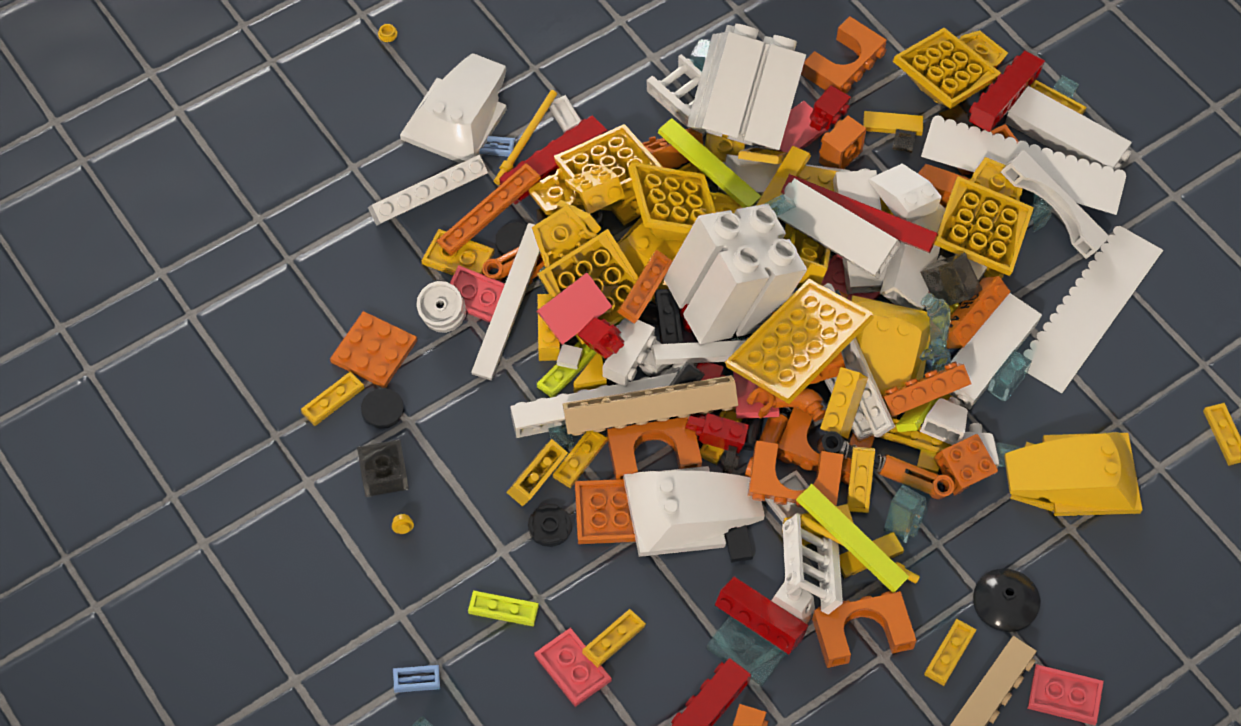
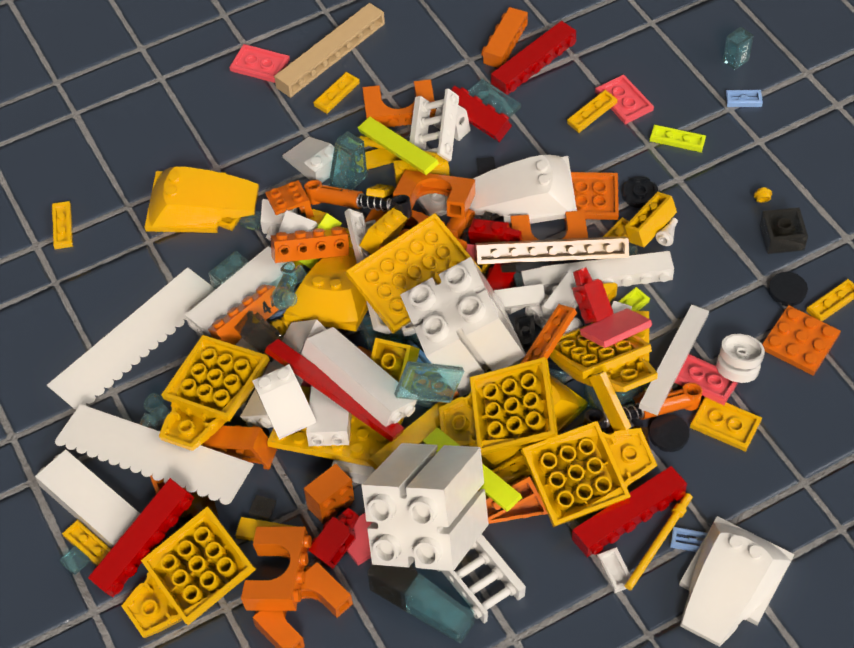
camera: 170 degrees left, 5 degrees down
white brick [368,154,488,226] -> none
orange tile [437,163,541,256] -> none
yellow bracket [567,165,625,214] -> none
black dish [973,569,1040,632] -> none
white arch [1001,149,1110,259] -> none
none -> orange arch [241,527,312,611]
none -> white slope [282,137,344,183]
none -> white cone [656,218,678,246]

